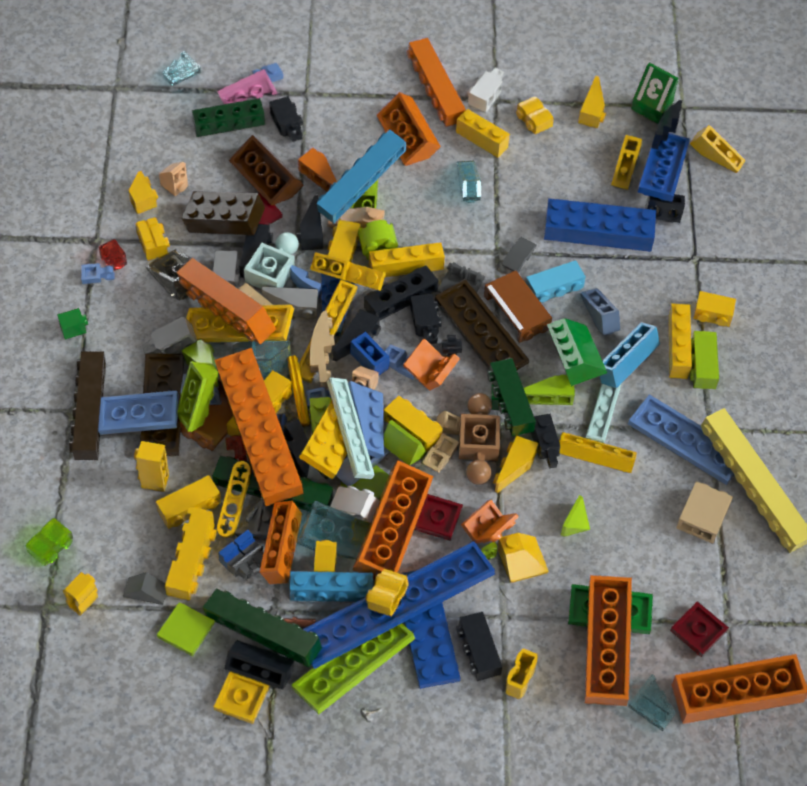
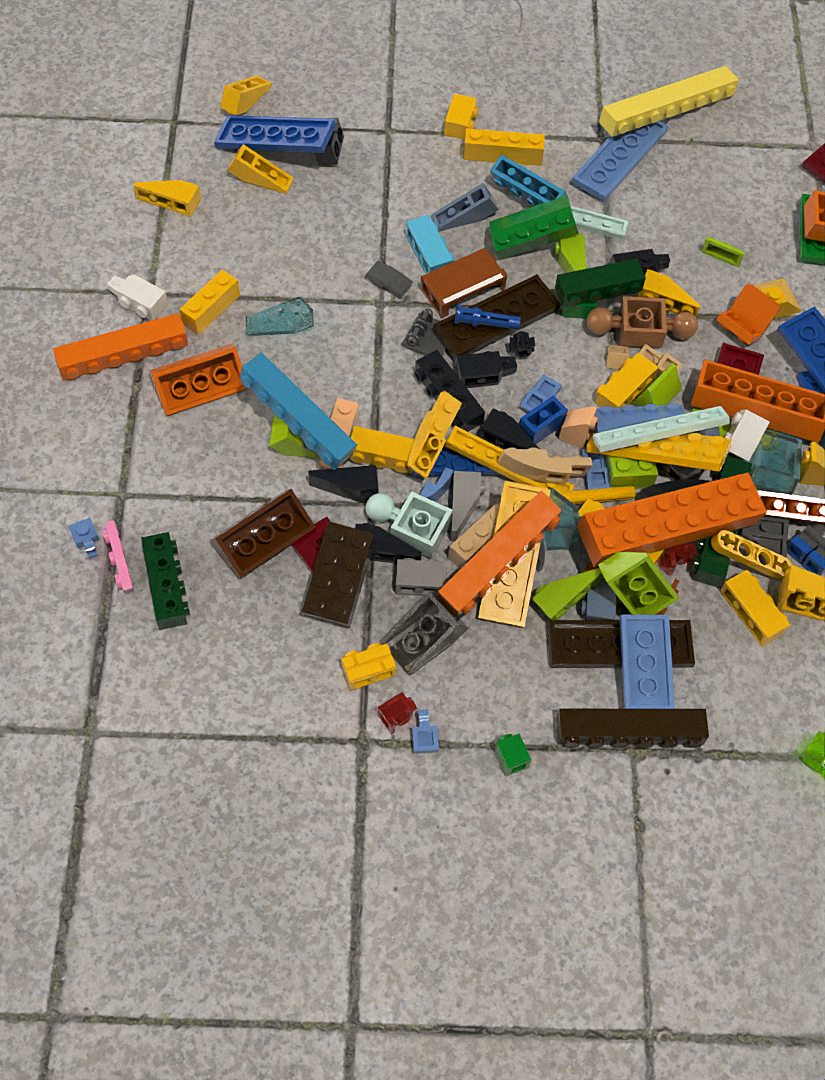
camera: 90 degrees left, 5 degrees up
yellow slope [128,171,158,214] -> none
yellow brick [134,441,169,492] -> none
light grey hinge [142,316,197,354] -> none
light nougat slope [159,162,188,196] -> none
clear light blue wing [162,51,201,86] -> none
black hinge [269,96,303,142] -> none
orange slope [298,148,337,192] -> none
lime brick [358,220,398,260] -> none
yellow brick [369,242,445,277] -> none
orange bracket [403,339,460,391] -> none
lime tile [481,542,498,560] -> none
yellow brick [516,96,554,134] -> none
blue brick [544,198,656,252] -> none
yellow slope [559,432,637,473] -> none
green slope [631,62,679,124] -> none
black slope [651,100,682,150] -> none
tan brick [676,482,733,544] -> none
lime brick [690,331,719,389] -> none
none -> blue pin [454,304,520,330]

